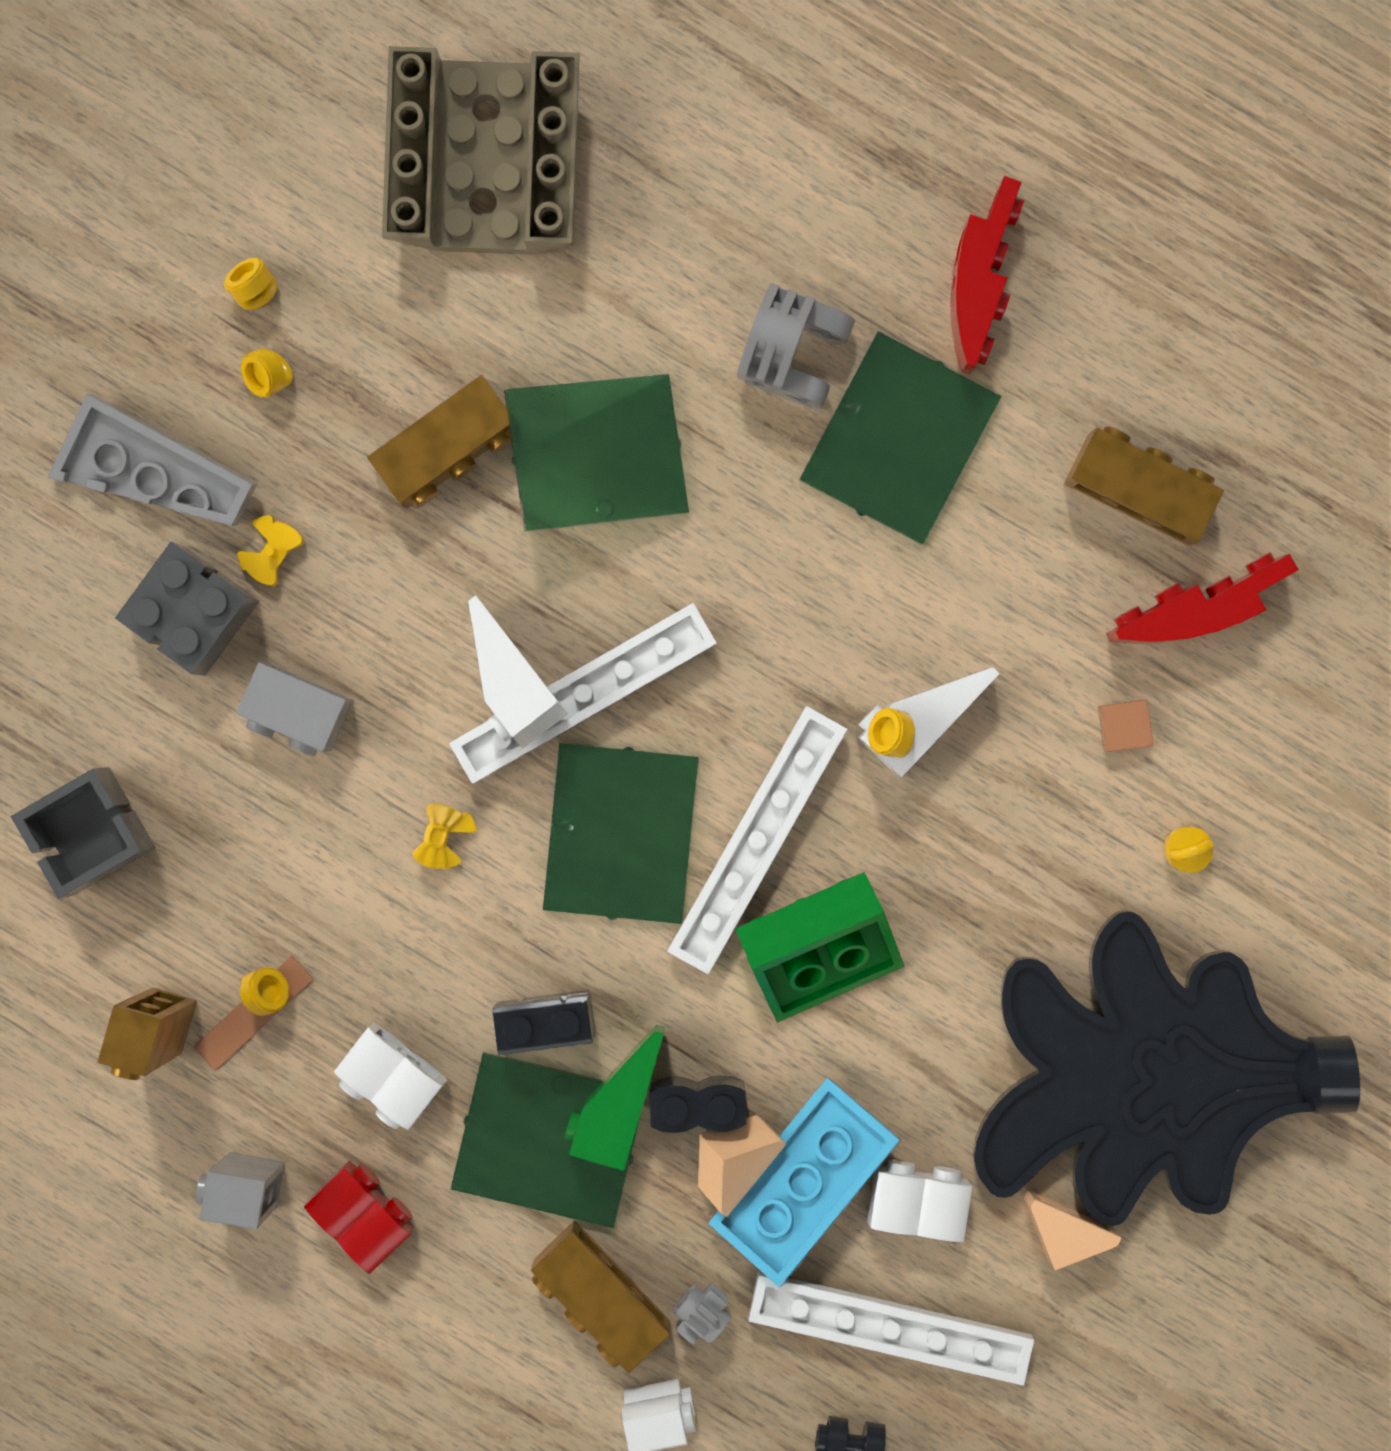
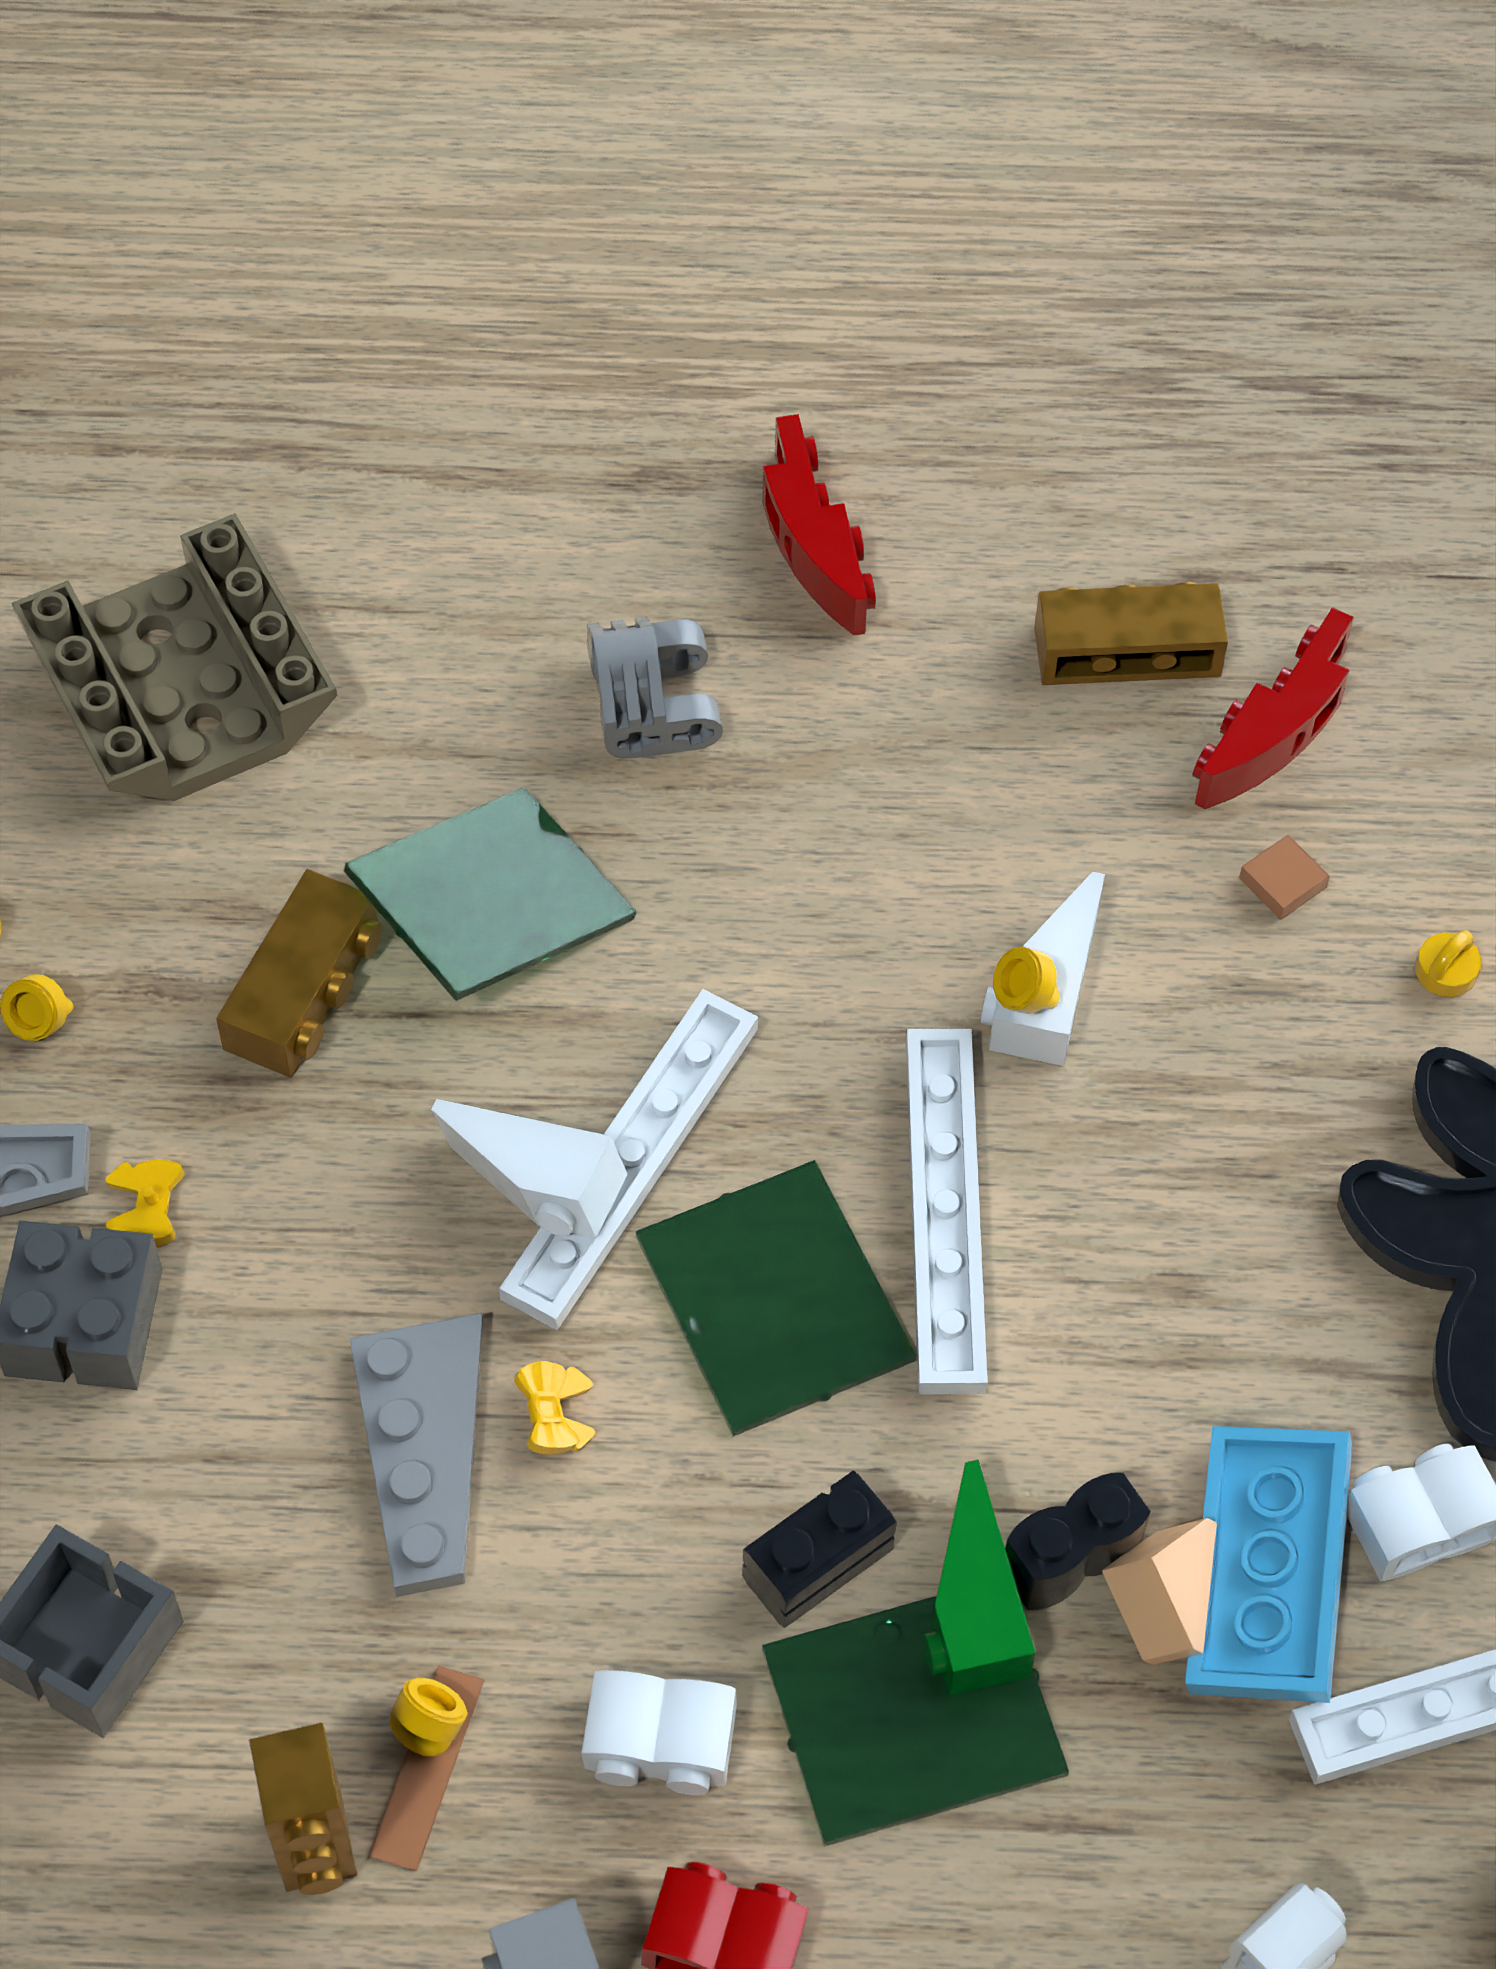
camera: 30 degrees left, 30 degrees down
light grey brick [236,662,353,756] -> none
pearl gold brick [530,1220,671,1374] -> none
light grey gear [673,1283,731,1345] -> none
green slope [735,872,905,1023] -> none
clear green piece [799,331,1002,545] -> none
none -> light grey wing [350,1313,484,1597]

